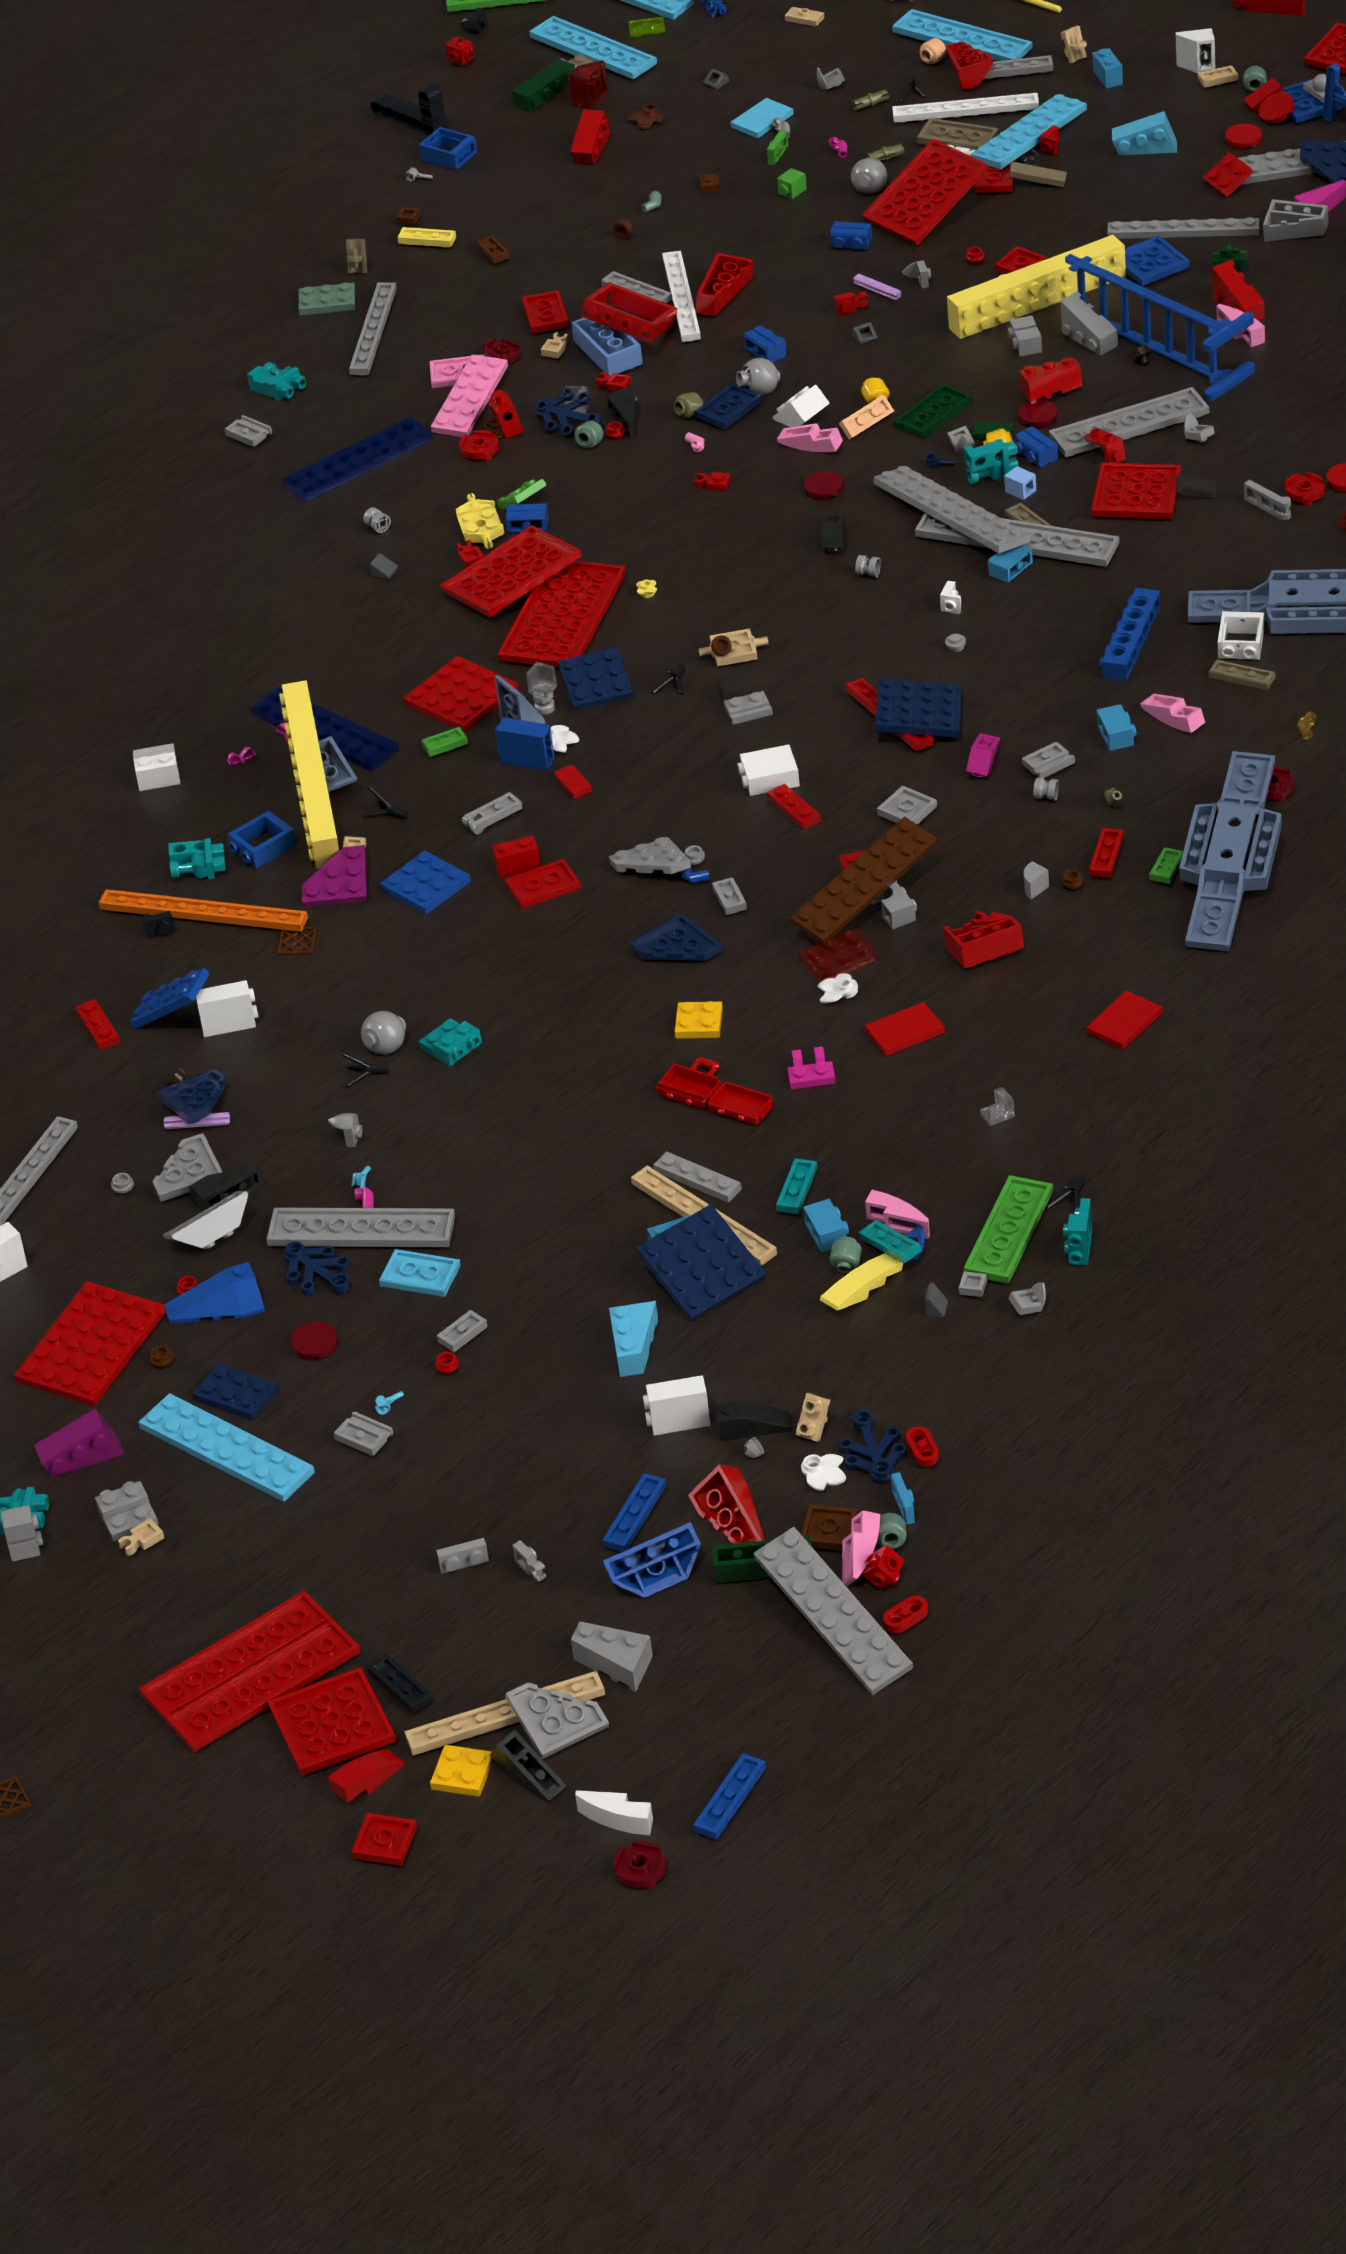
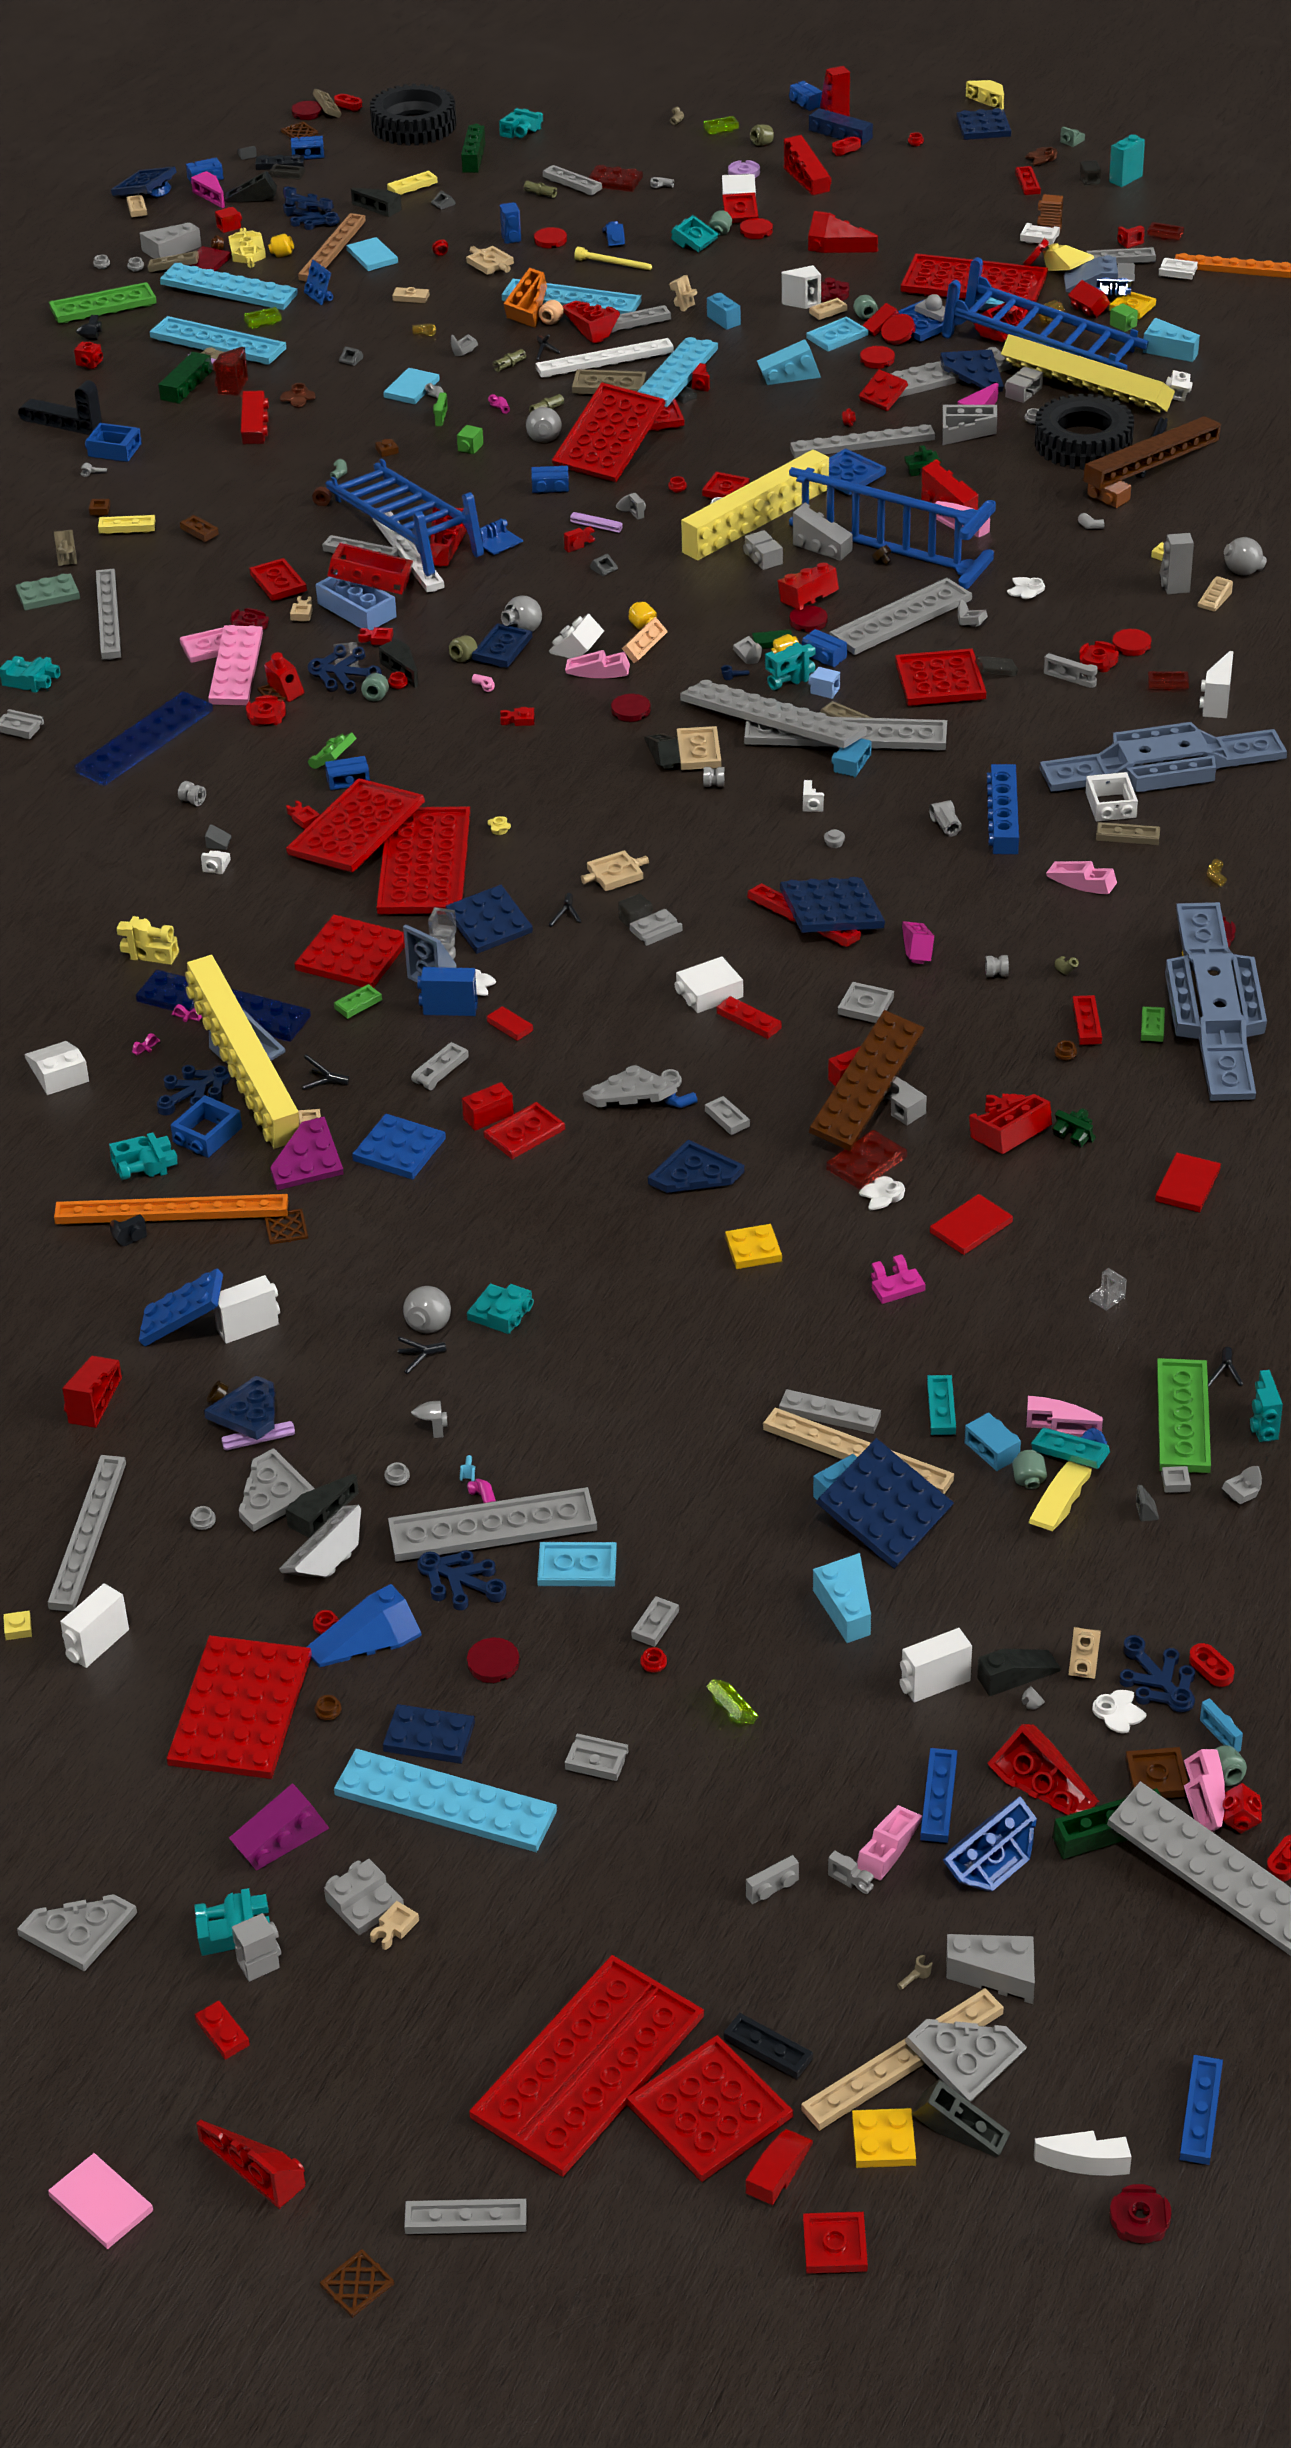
camera: 20 degrees left, 0 degrees up
red plate [75,999,120,1050] -> none
medium azure hand [375,1391,404,1415] -> none
light yellow plate [456,493,504,549] -> none
red piece [656,1057,773,1125] -> none
reddish brown plate [711,635,732,656] -> none
blue brick [743,325,786,363] -> none
dark green tile [893,384,973,440] -> none
dark tan tile [1009,162,1067,187] -> none
light grey plate [1022,741,1075,778] -> none
light grey brick [1024,861,1049,900] -> none
red bracket [1084,428,1126,463] -> none
dark azure brick [1097,704,1136,751] -> none
none -> red wedge [62,1356,122,1428]
none -> light yellow hips [117,916,179,965]
none -> dark blue plant [157,1065,231,1115]
none -> white bracket [201,851,231,874]
none -> blue piece [325,459,484,576]
none -> light grey plate [384,1462,410,1486]
none -> light grey plate [404,2199,527,2234]
none -> clear yellow arm [412,324,436,336]
none -> blue hinge [480,519,523,555]
none -> orange wedge [503,268,547,328]
none -> tan plate [677,726,721,770]
none -> clear neon green plate [707,1679,759,1724]
none -> medium azure tile [806,317,868,351]
none -> dark red plate [821,277,849,302]
none -> red plate [842,408,856,427]
none -> bright pink slope [857,1805,922,1881]
none -> dark tan hand [897,1955,933,1990]
none -> light grey piece [929,800,961,837]
none -> white plate [1007,577,1045,599]
none -> dark green hips [1052,1108,1096,1148]

